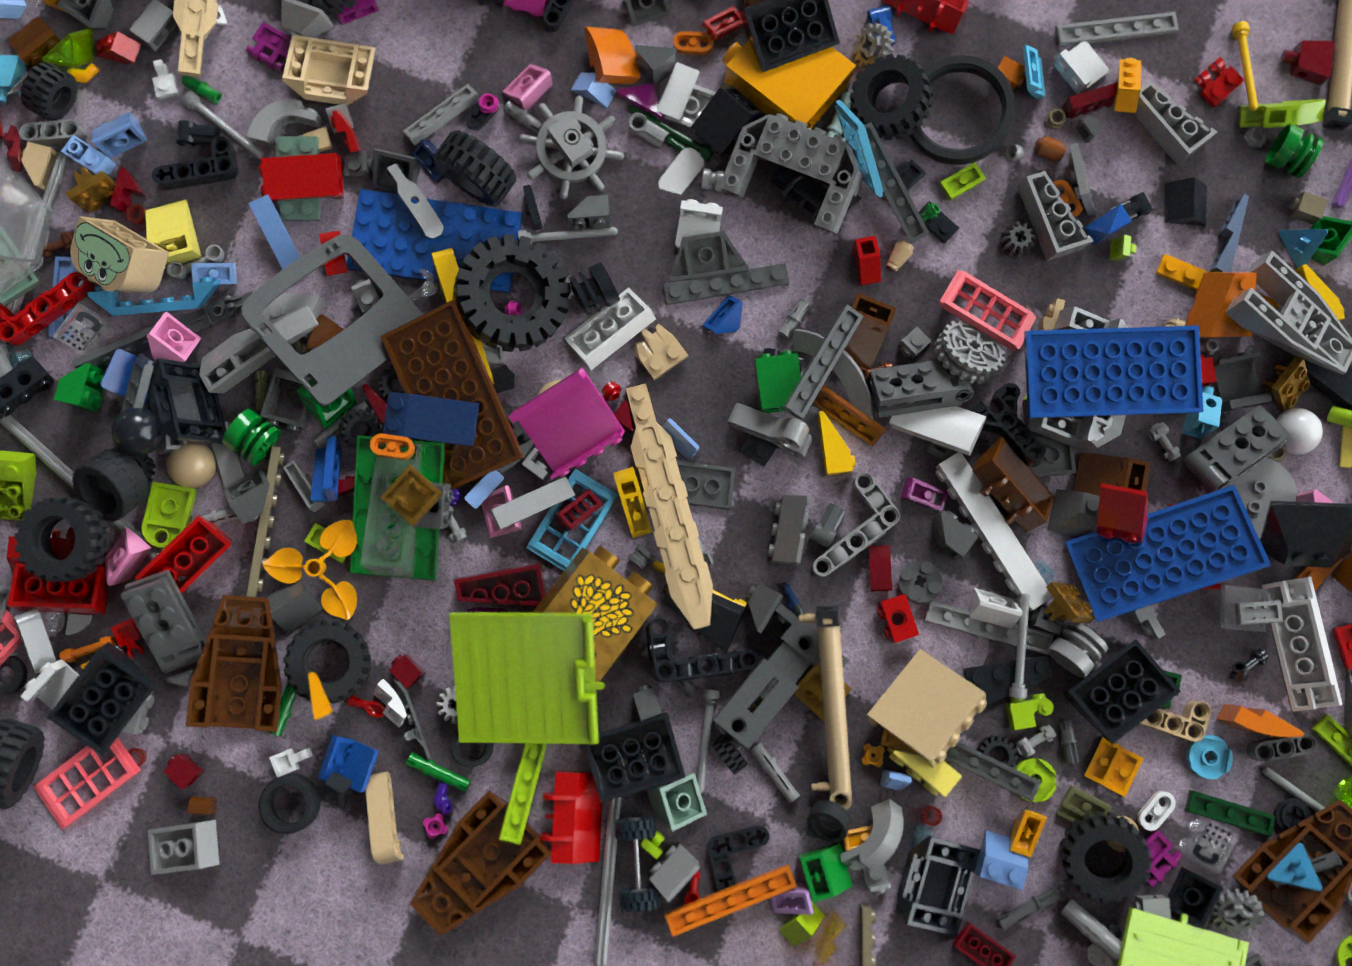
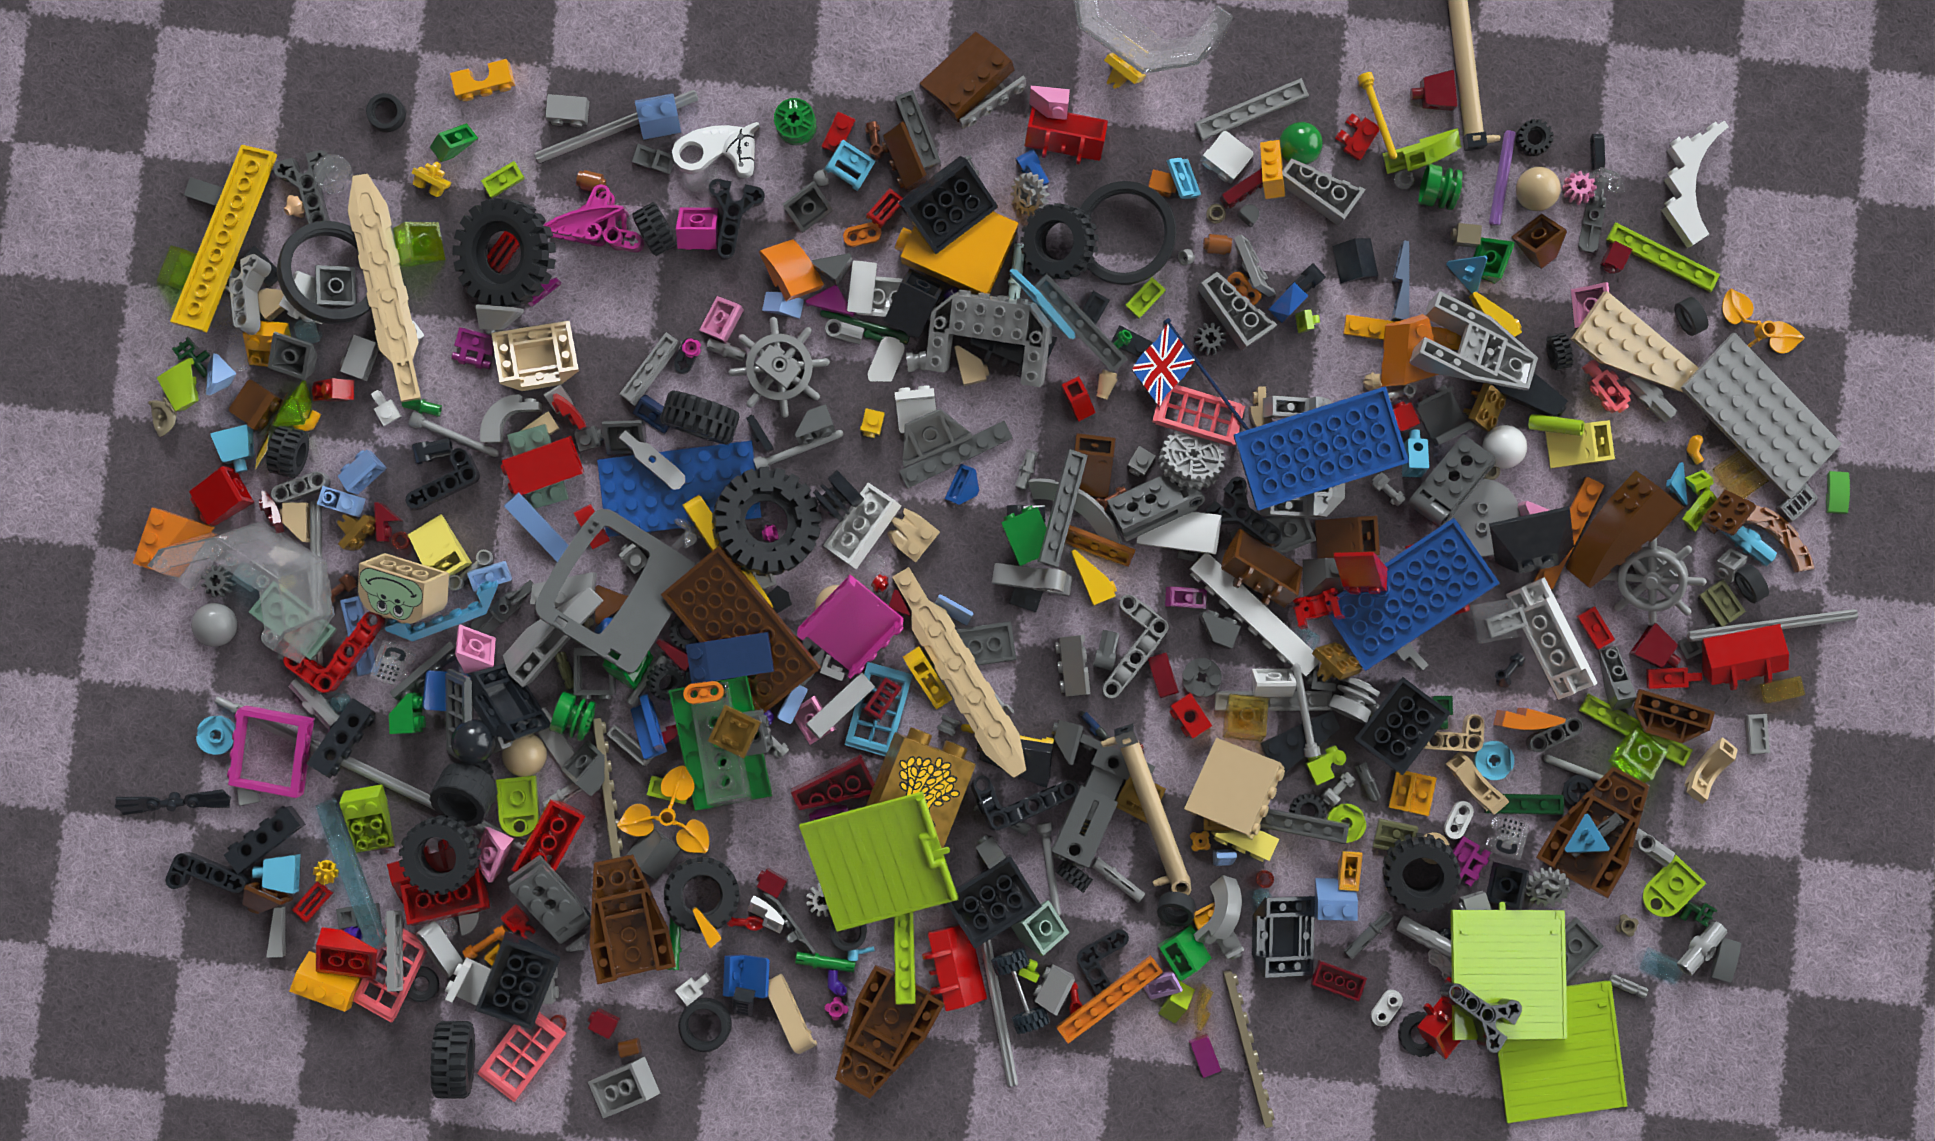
camera: 10 degrees left, 5 degrees up
none -> medium azure hand [847,946,875,961]
none -> yellow bracket [860,408,885,438]
none -> tan slope [955,346,989,386]
none -> flag [1132,318,1249,431]
none -> clear yellow slope [1223,694,1268,742]
none -> green piece [1279,122,1323,165]
none -> red piece [1293,588,1345,630]
none -> tan arch [1446,751,1509,815]

